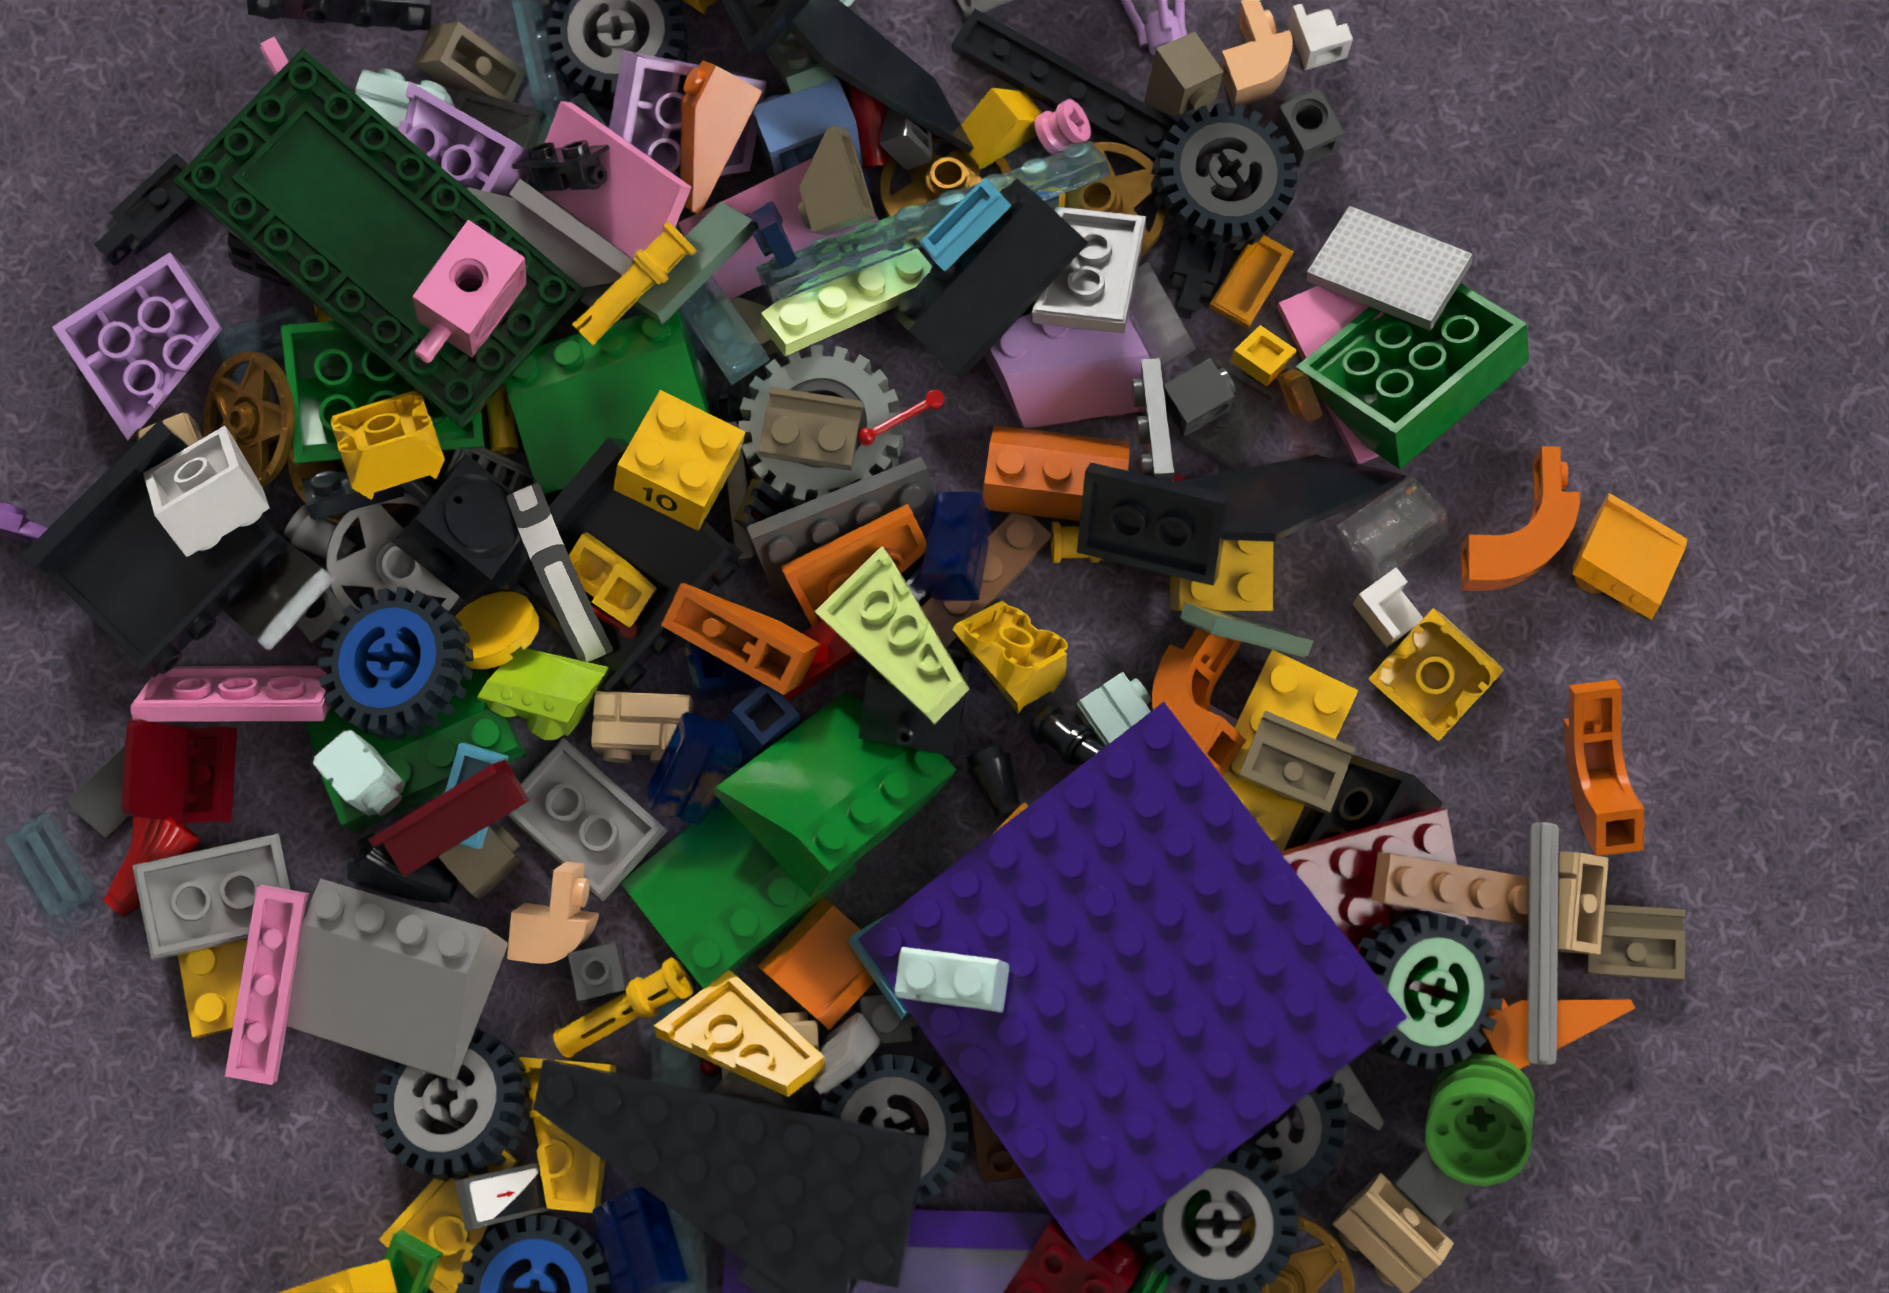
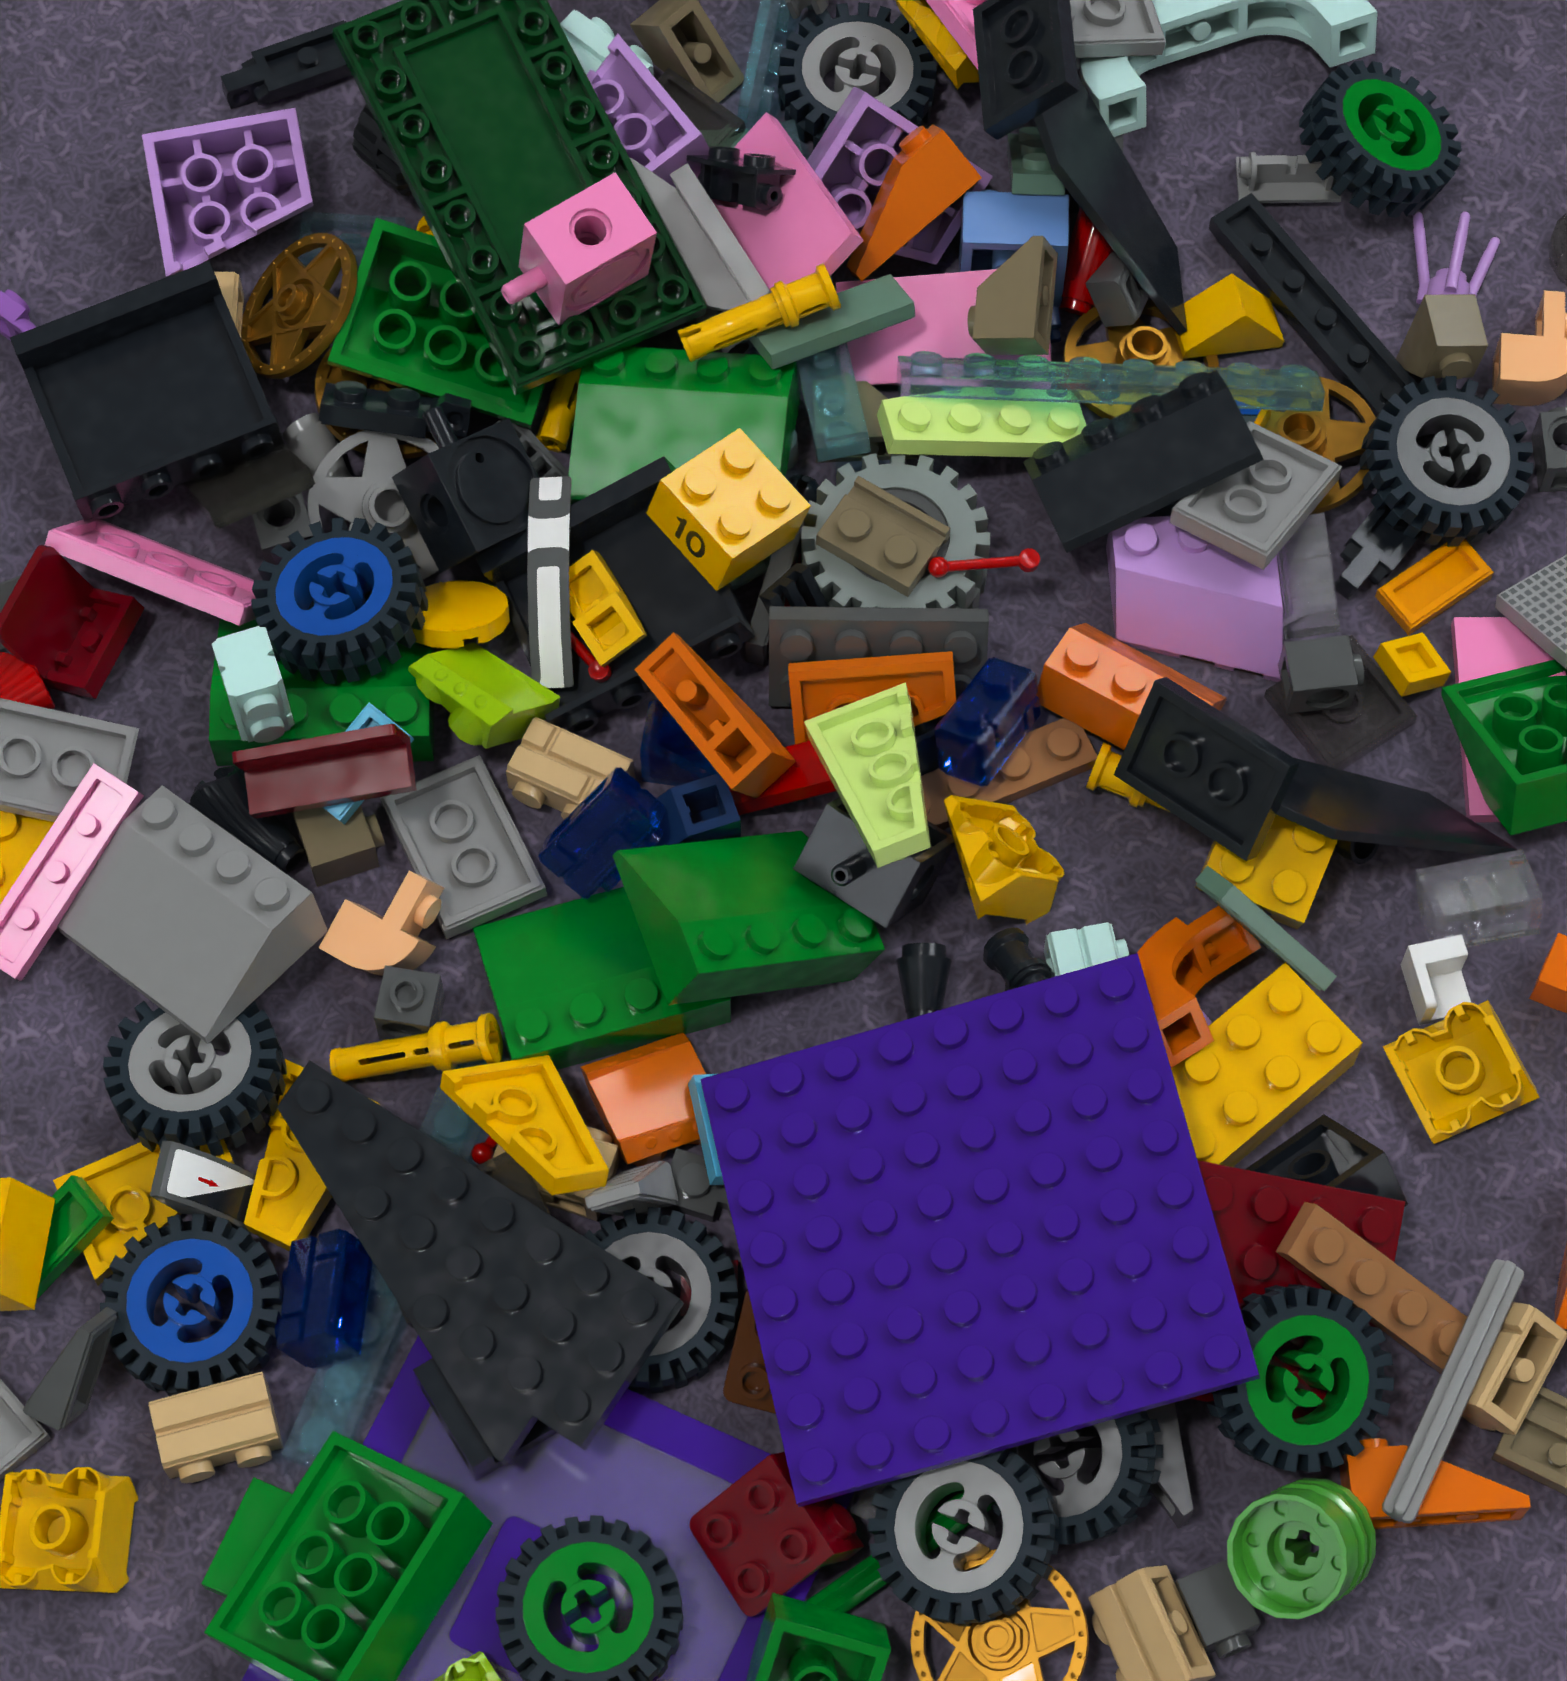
camera: 20 degrees right, 10 degrees down
white slope [143,426,270,557] -> none
yellow slope [330,390,445,500] -> none
dark blue plate [745,201,797,268] -> none
light aqua brick [894,947,1009,1012] -> none
medium azure tile [920,178,1012,271] -> none
bright pink wheel [1035,99,1091,156] -> none
wing [1132,358,1174,481] -> none
dark tan plate [1237,711,1356,815] -> none
clear orange tile [1278,368,1323,422] -> none

